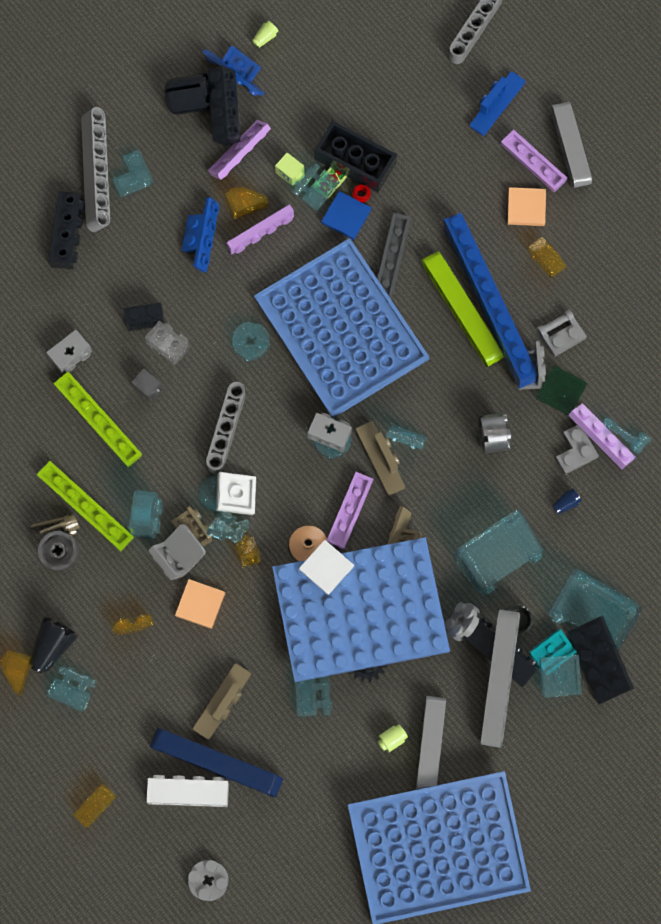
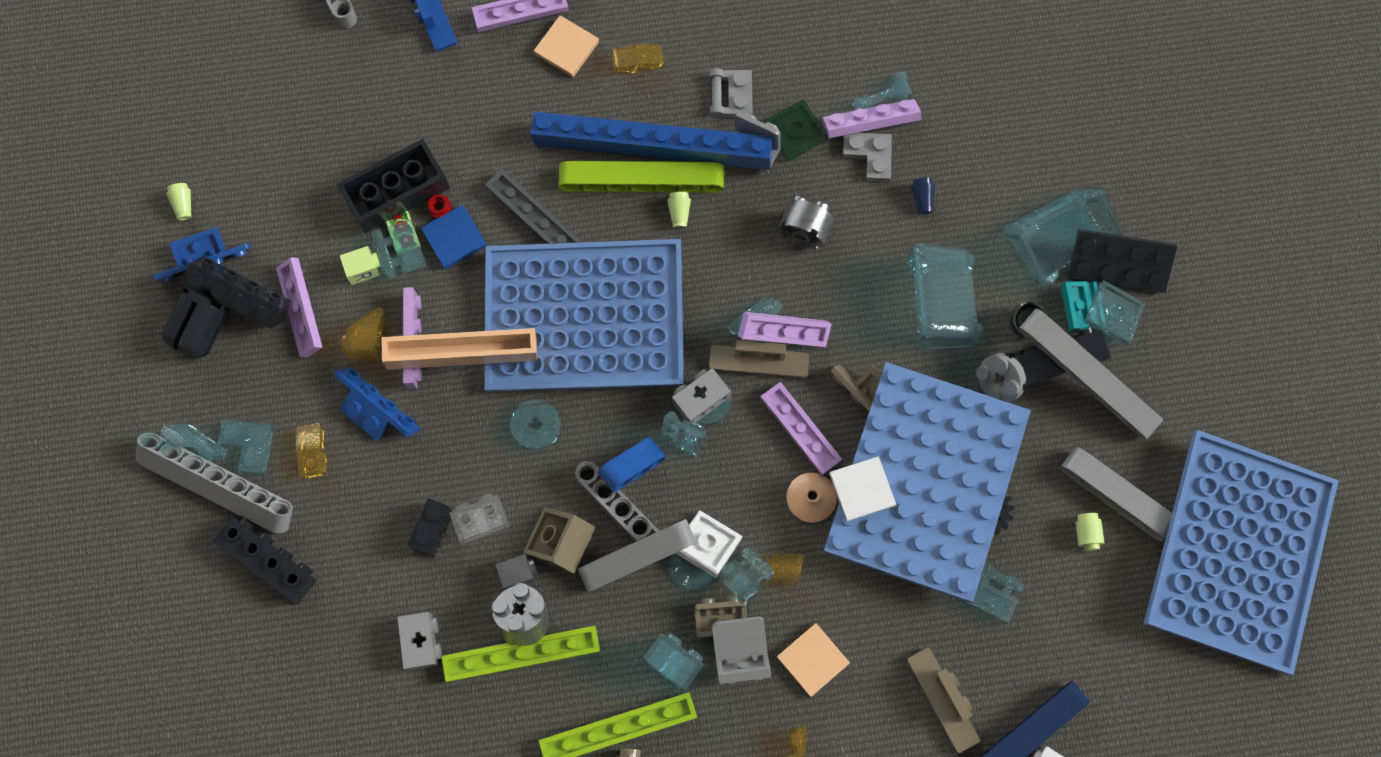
camera: 60 degrees left, 0 degrees up
none -> clear light blue plate [159,424,228,461]
none -> clear yellow slope [296,422,327,479]
none -> light nougat brick [382,328,538,370]
none -> flat silver brick [492,583,549,646]
none -> dark tan slope [523,507,595,574]
none -> light grey beam [577,519,697,592]
none -> blue beam [597,437,666,493]
none -> clear light blue plate [661,411,707,458]
none -> yellowish green cone [667,192,691,228]
none -> lavender plate [738,312,832,347]

